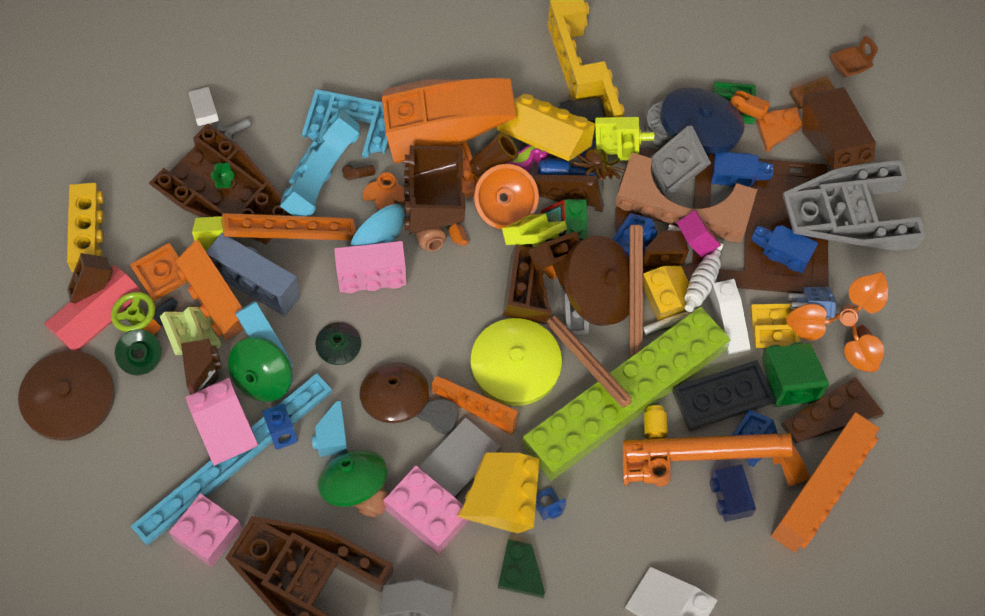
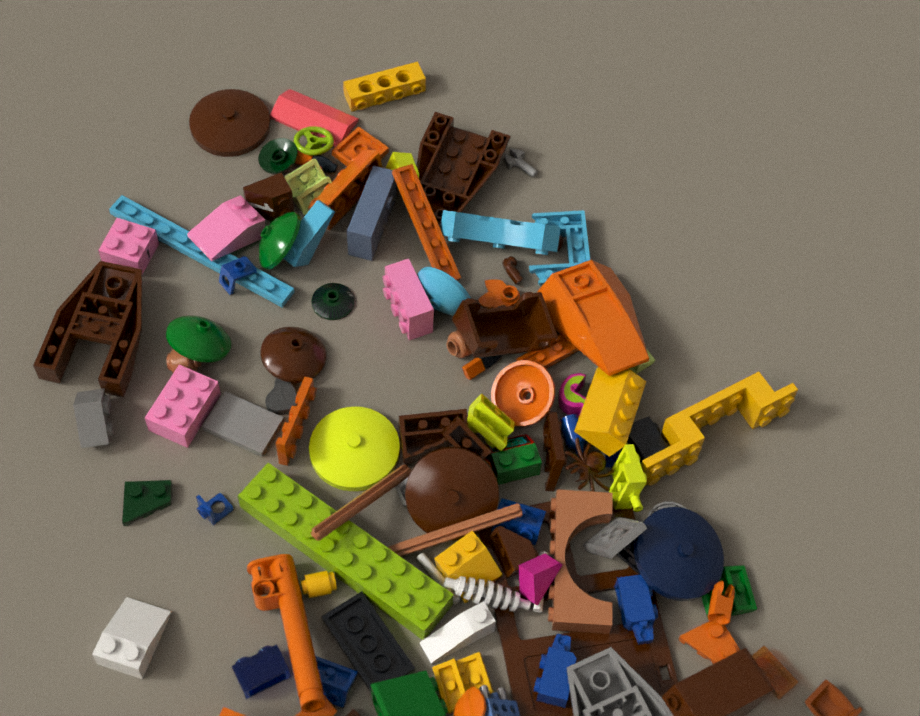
camera: 75 degrees right, 5 degrees down
reddish brown slope [67,253,113,303] -> none
white tile [188,87,219,126] -> none
green plant [211,163,234,189] -> none
medium azure slope [312,401,348,457] -> none
yellow wedge [456,452,539,534] -> none
reddish brown plant [469,133,518,178] -> none

